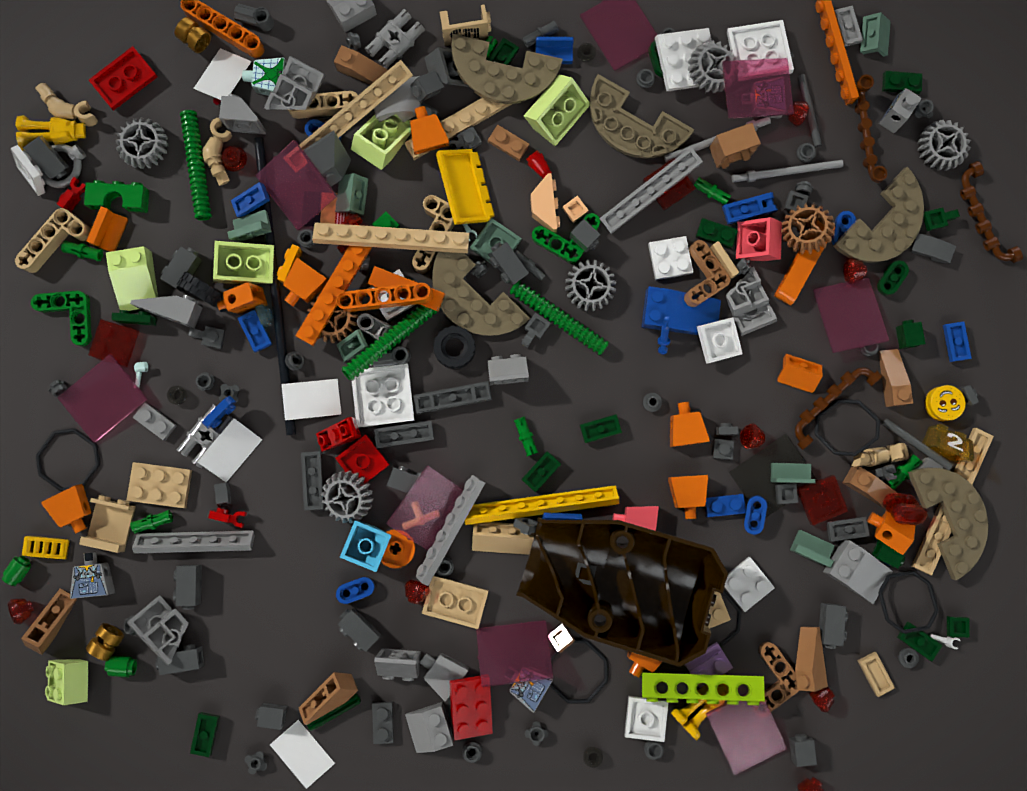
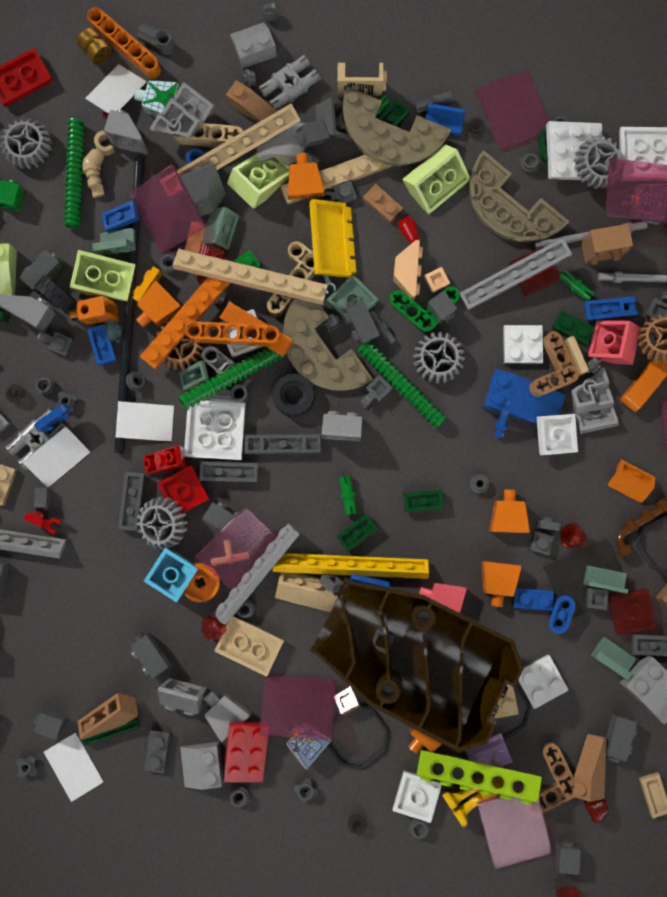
camera: 20 degrees right, 0 degrees up
clear red cone [221,146,247,172] -> none
blue plate [336,577,375,604] -> none

